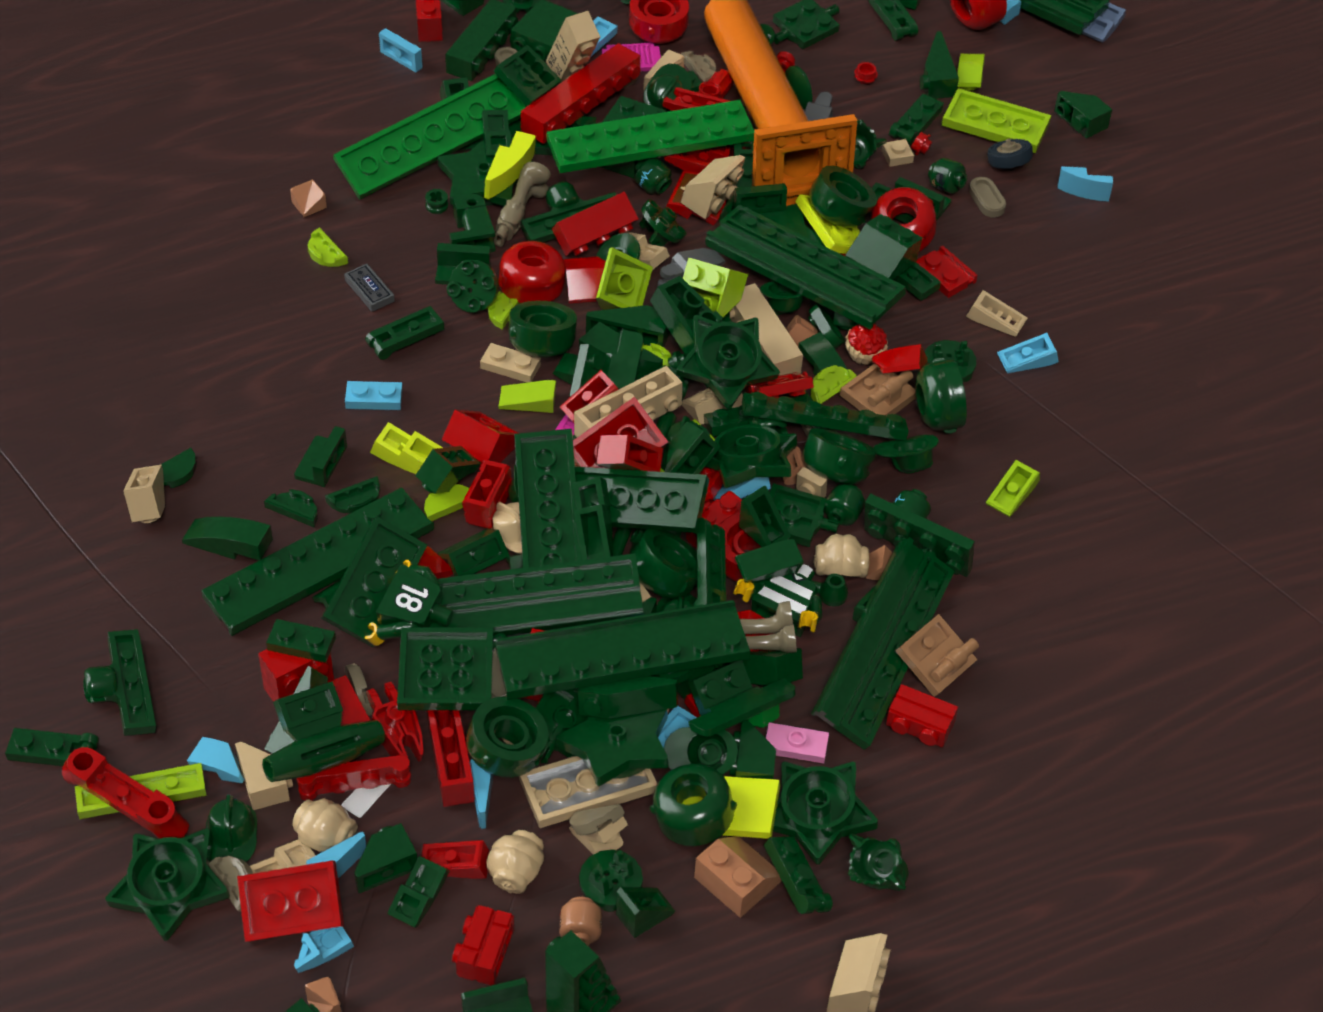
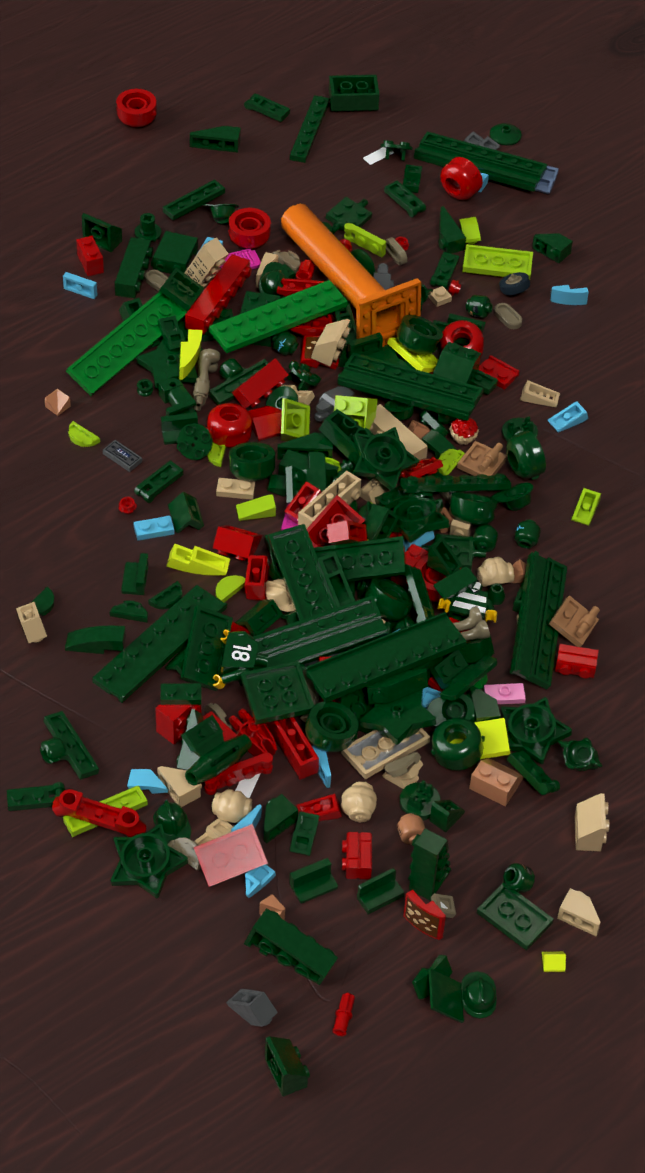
camera: 15 degrees left, 0 degrees up
dark green arch [415,446,481,494] -> none
dark green plate [865,493,975,577] -> none
red slope [872,344,928,374] -> none
none -> red plate [118,497,137,514]
none -> dark green panel [168,492,204,533]
none -> dark green panel [289,858,338,903]
none -> lime plate [344,223,386,258]
none -> dark tan tile [385,237,407,265]

